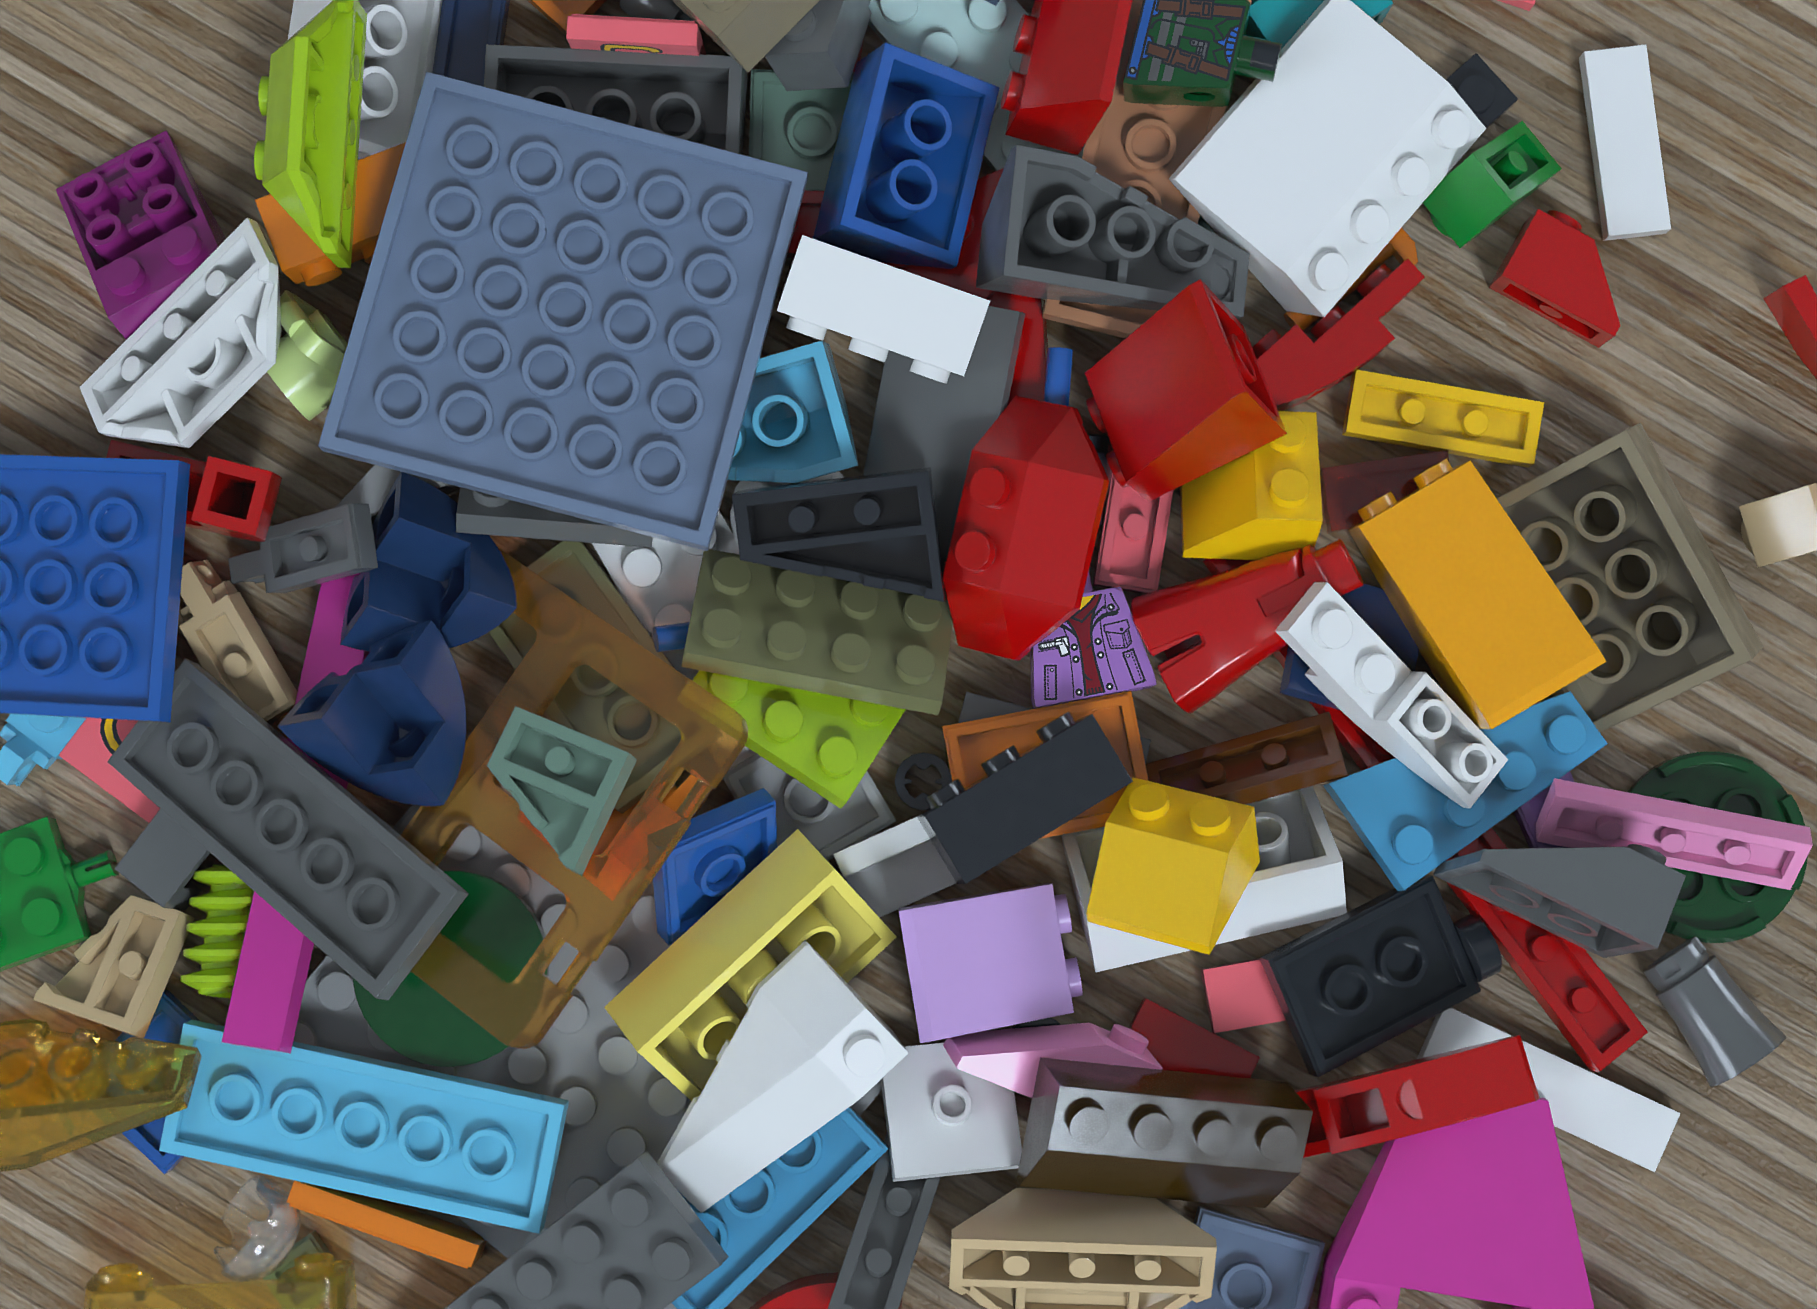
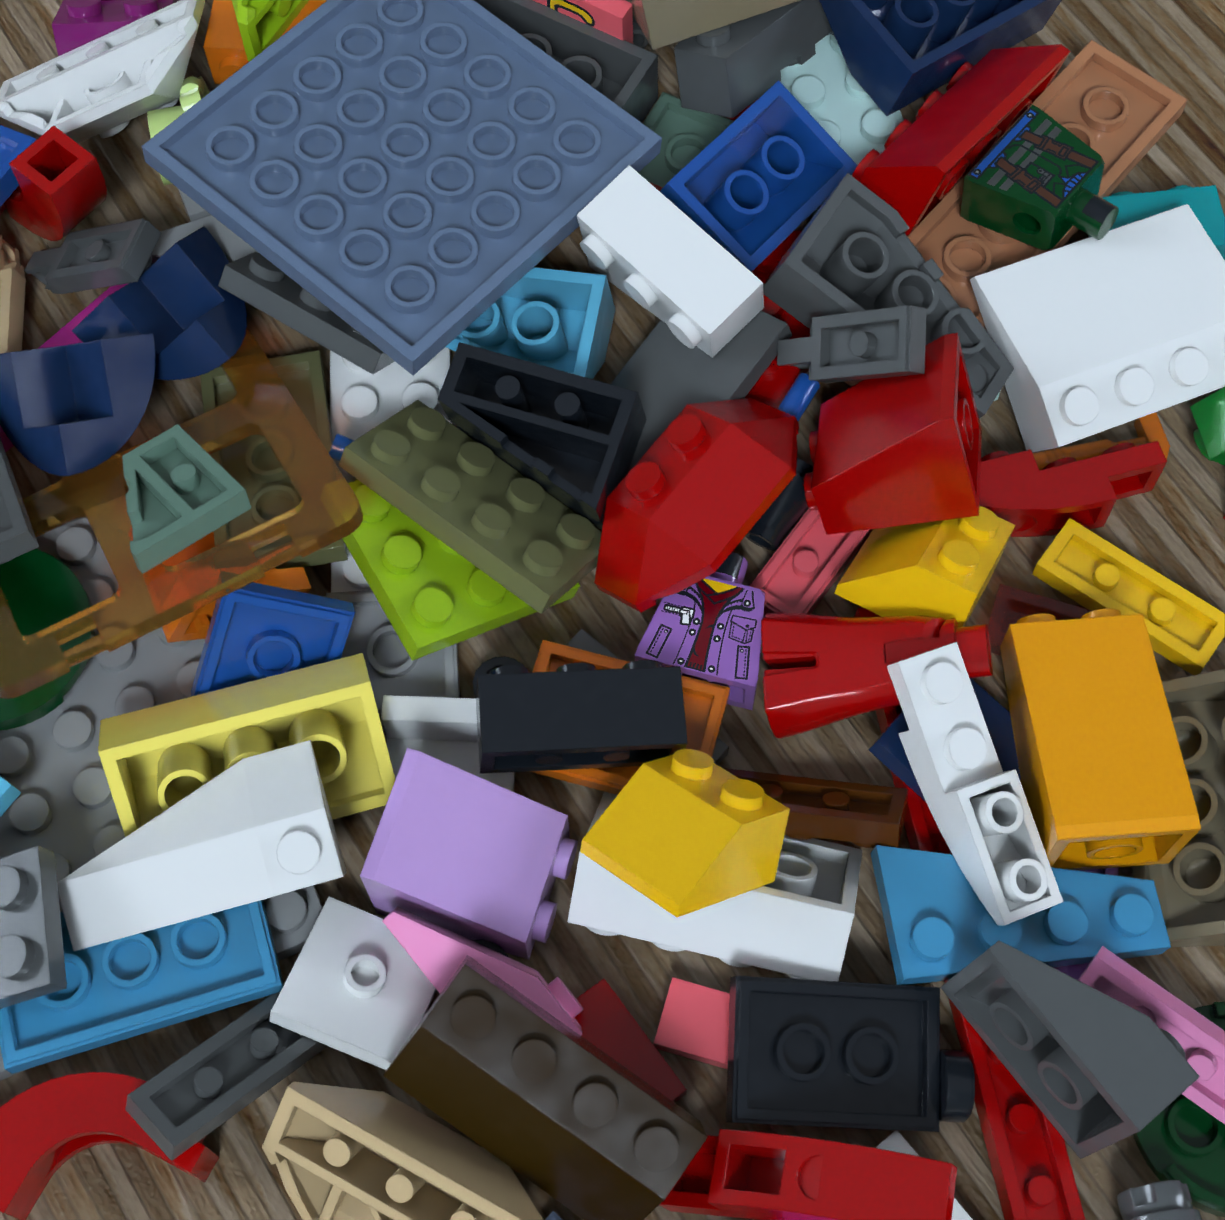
camera: 30 degrees right, 20 degrees down
none -> dark grey hinge [777,305,926,383]

